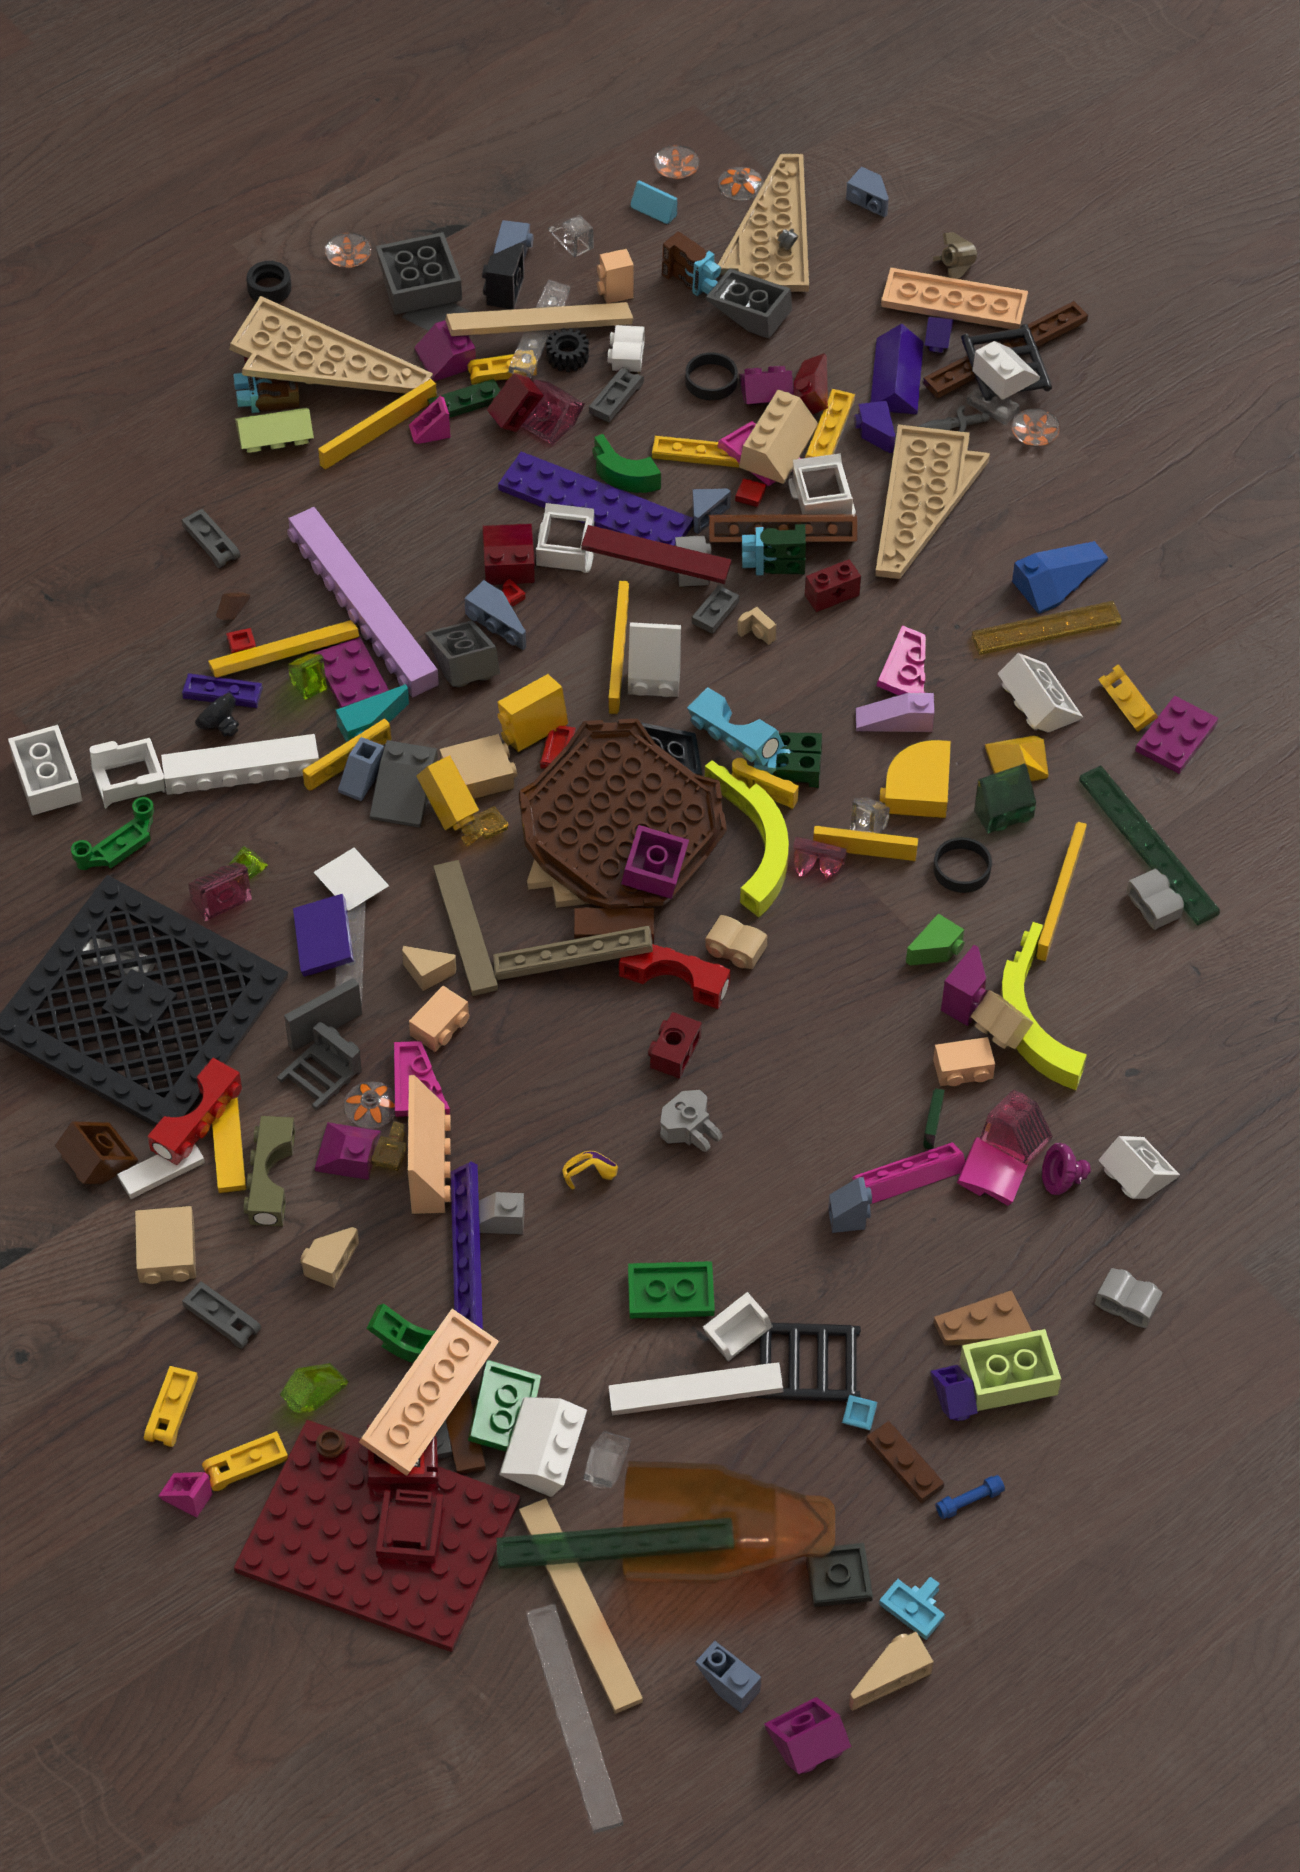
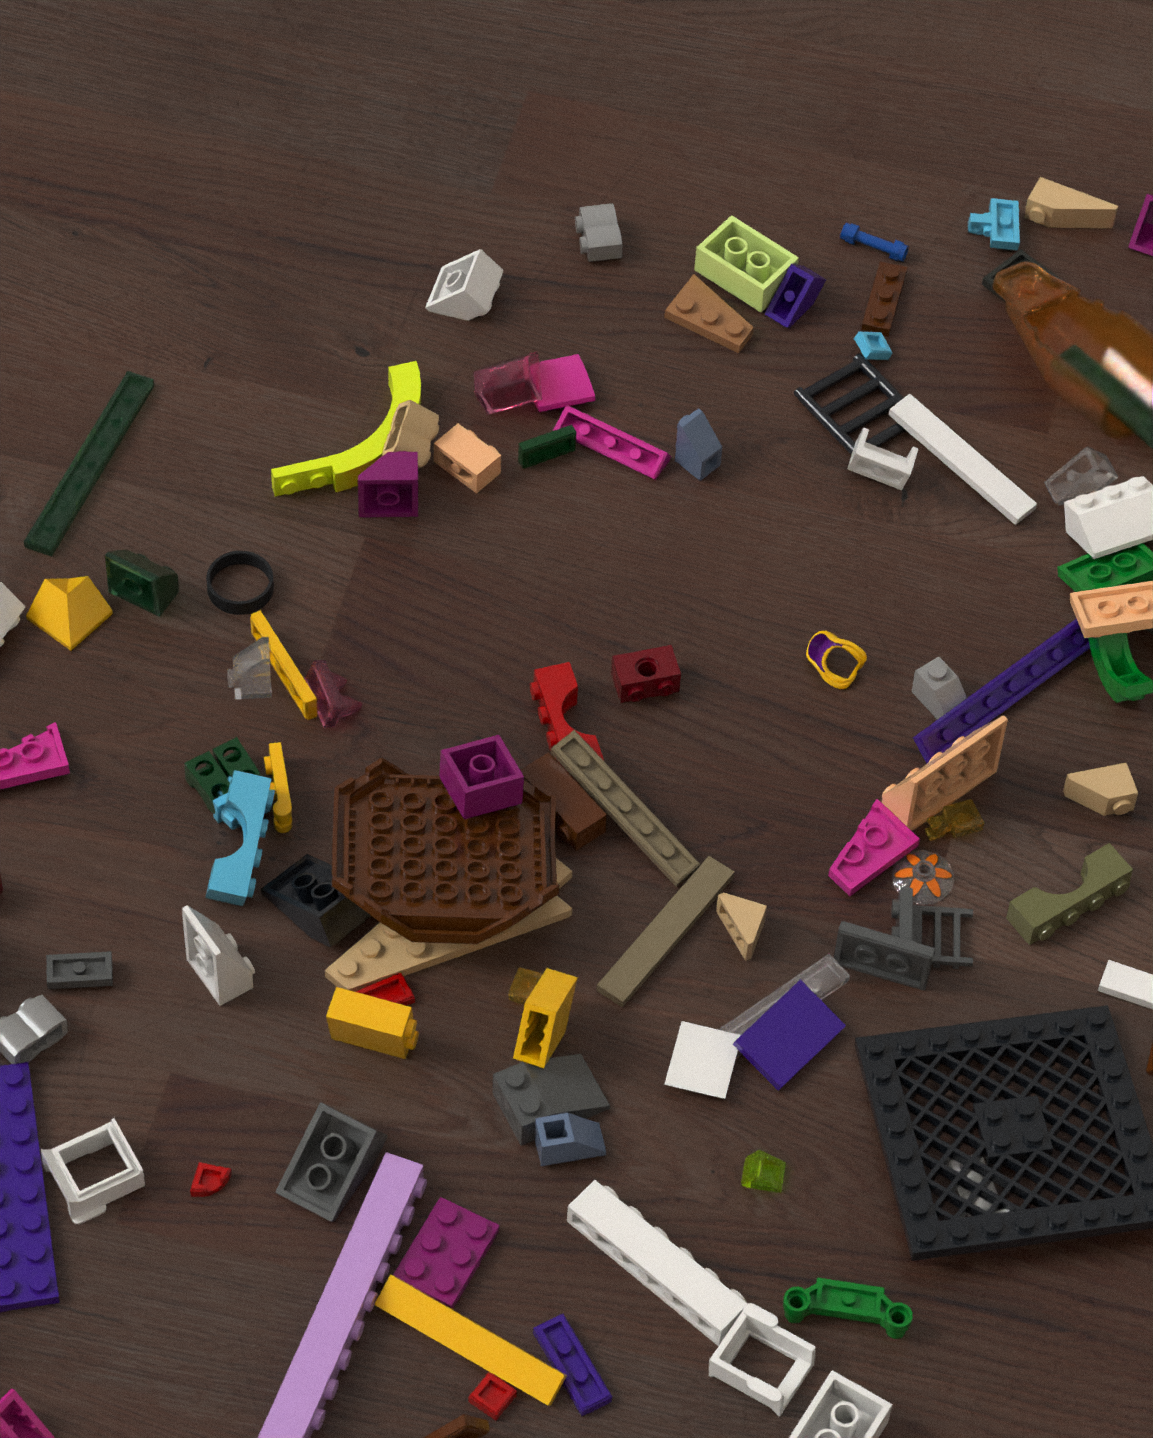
camera: 130 degrees left, 0 degrees up
red arch [148,1058,242,1165] -> none
clear pink slope [188,862,252,921] -> none
black hair [195,693,239,737] -> none
yellow tile [212,1097,246,1193] -> none
clear neon green slope [288,654,327,700] -> none
yellow tile [302,718,391,791] -> none
magenta slope [315,1122,381,1180] -> none
teal slope [336,684,409,742] -> none
light nougat brick [409,986,469,1052] -> none
tan brick [440,734,517,799] -> none
sand blue slope [465,580,526,650] -> none
dark red slope [483,524,535,585] -> none
dark red tile [581,525,731,584] -> none
yellow tile [609,581,629,714] -> none
green plate [628,1261,715,1318] -> none
light grey hinge [660,1090,723,1152] -> none
neon yellow arch [705,760,789,917] -> none
tan brick [705,915,767,969] -> none
tan bracket [738,607,776,645] -> none
lavender slope [856,693,934,732] -> none
yellow brick [879,740,951,818] -> none
bright green slope [906,914,965,965] -> none
yellow tile [1036,822,1087,961] -> none
magenta hair [1042,1143,1091,1195] -> none
light grey brick [1126,869,1184,930] -> none

